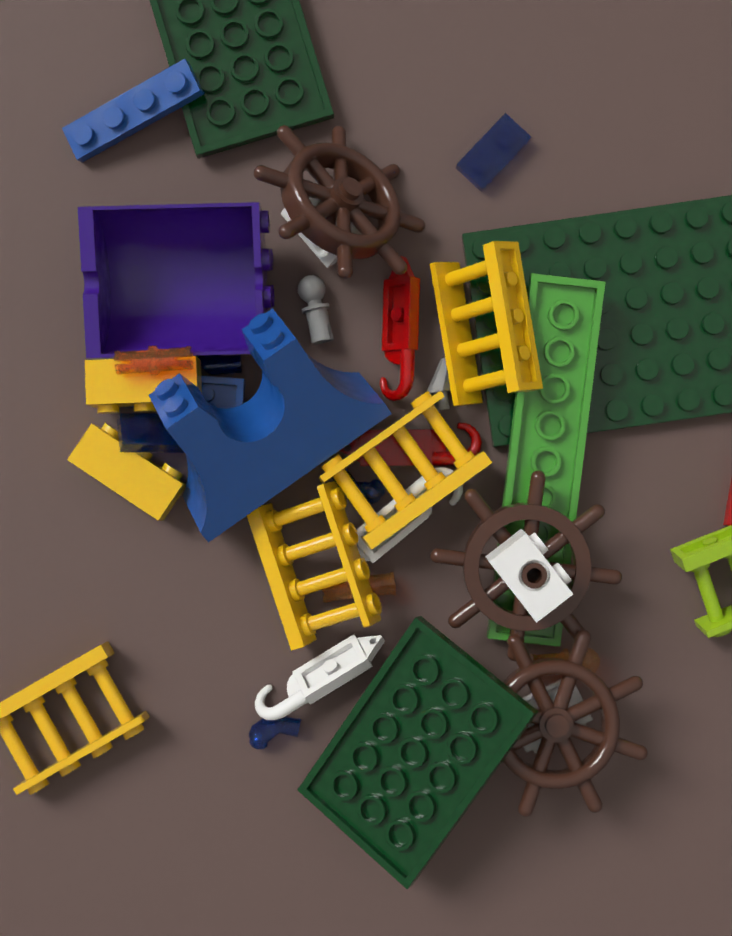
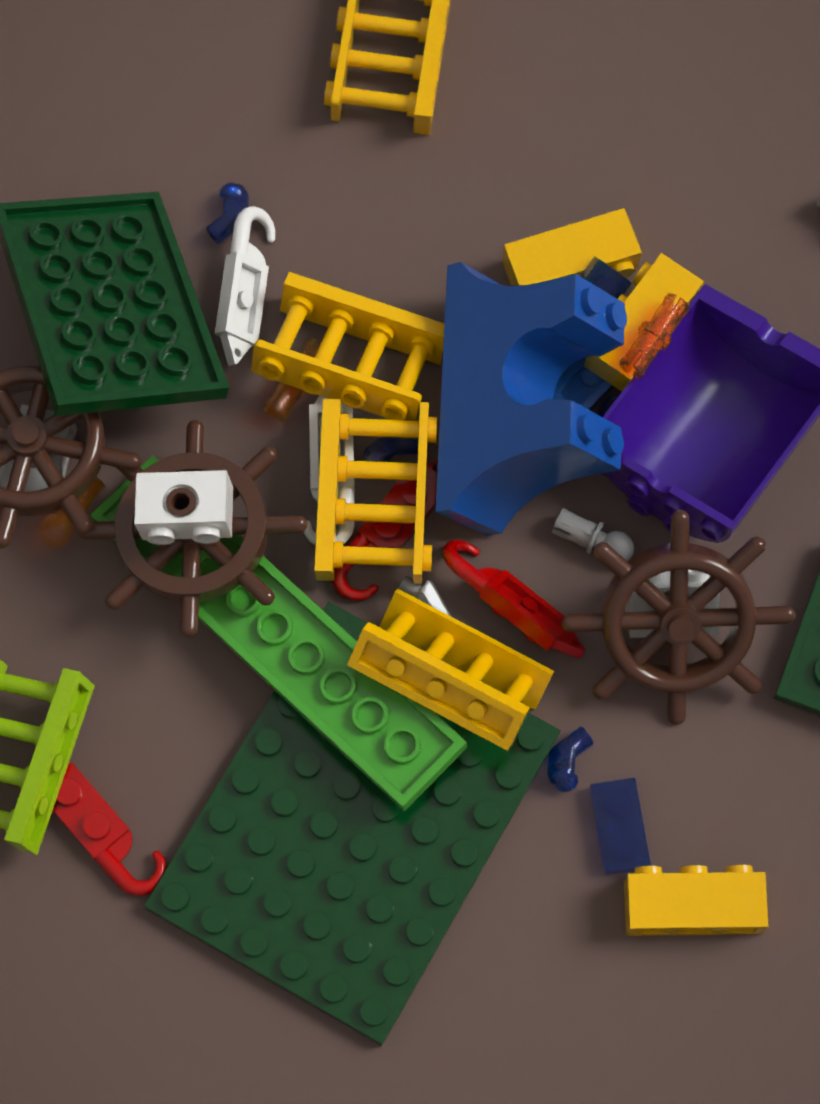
camera: 120 degrees right, 15 degrees down
none -> clear blue arm [547,726,594,793]
none -> yellow brick [624,865,768,936]

